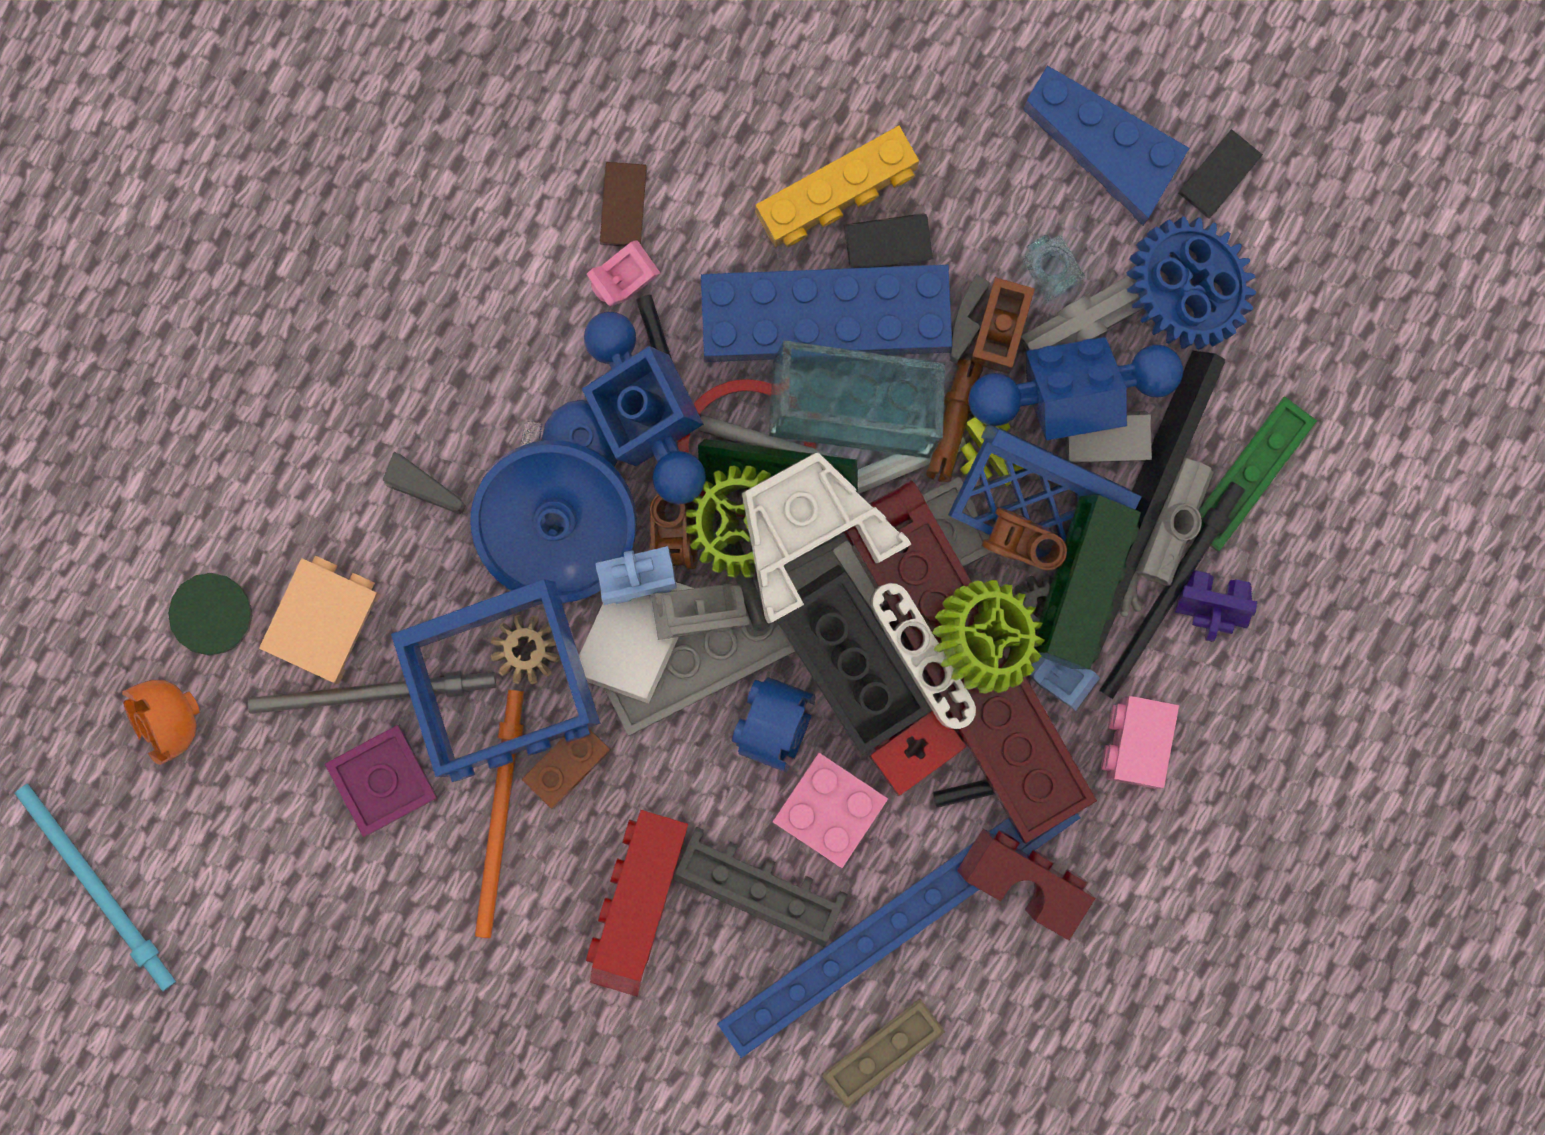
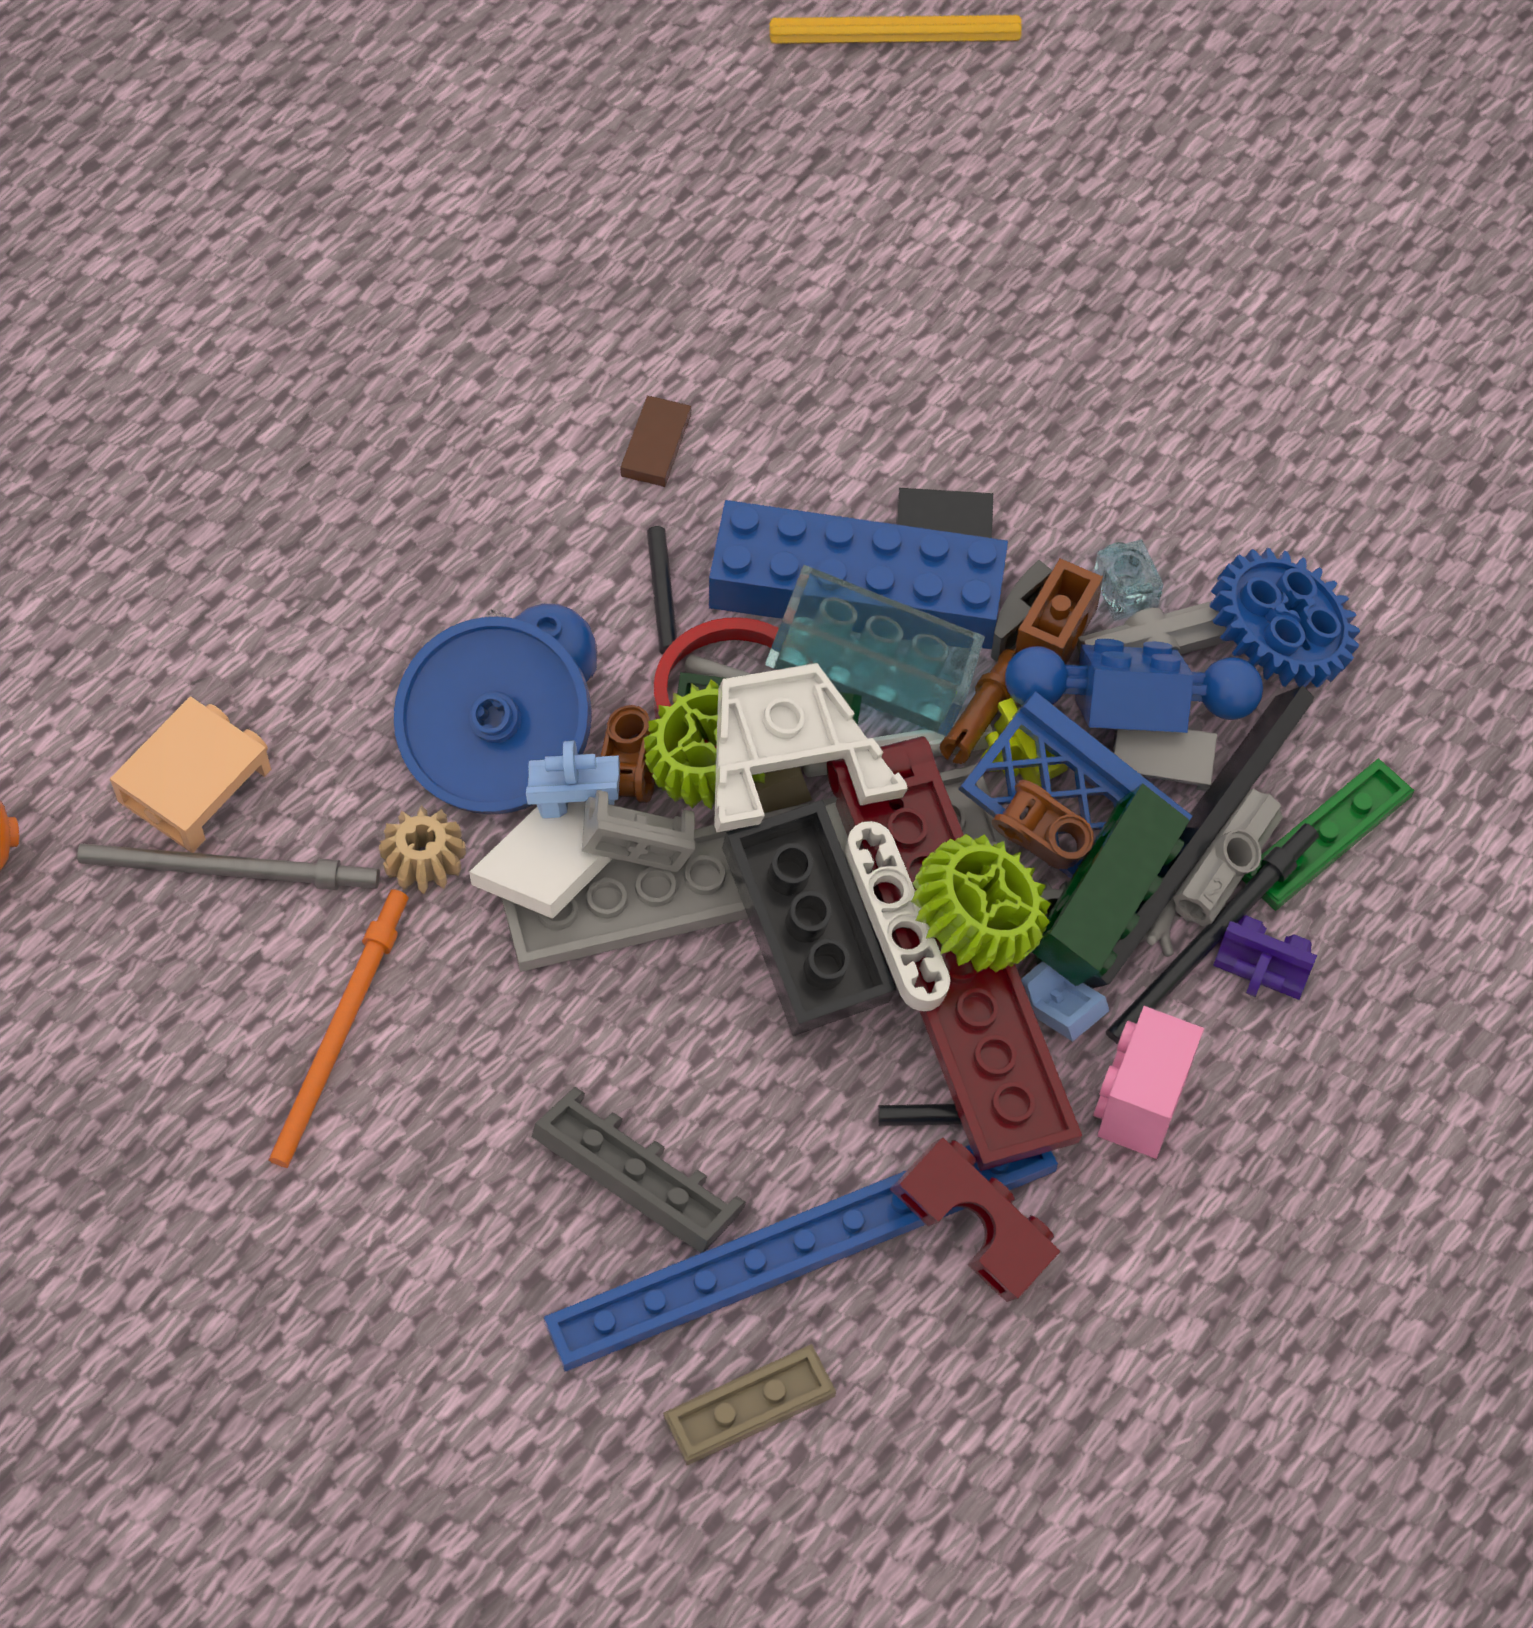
camera: 15 degrees right, 25 degrees down
dark green tile [168,573,253,656] -> none
magenta plate [325,725,438,837] -> none
dark grey slope [383,452,466,514] -> none
blue window [391,579,601,782] -> none
dark orange brick [521,728,611,809] -> none
blue brick [582,311,706,504] -> none
red wedge [586,810,688,997] -> none
bright pink bracket [587,240,661,306] -> none
dark grey bar [716,518,770,631] -> none
blue brick [732,677,816,772] -> none
yellow brick [755,126,919,248] -> none
bright pink brick [772,753,888,868] -> none
red brick [869,711,967,796] -> none
blue wedge [1023,65,1190,226] -> none
black tile [1178,129,1263,219] -> none

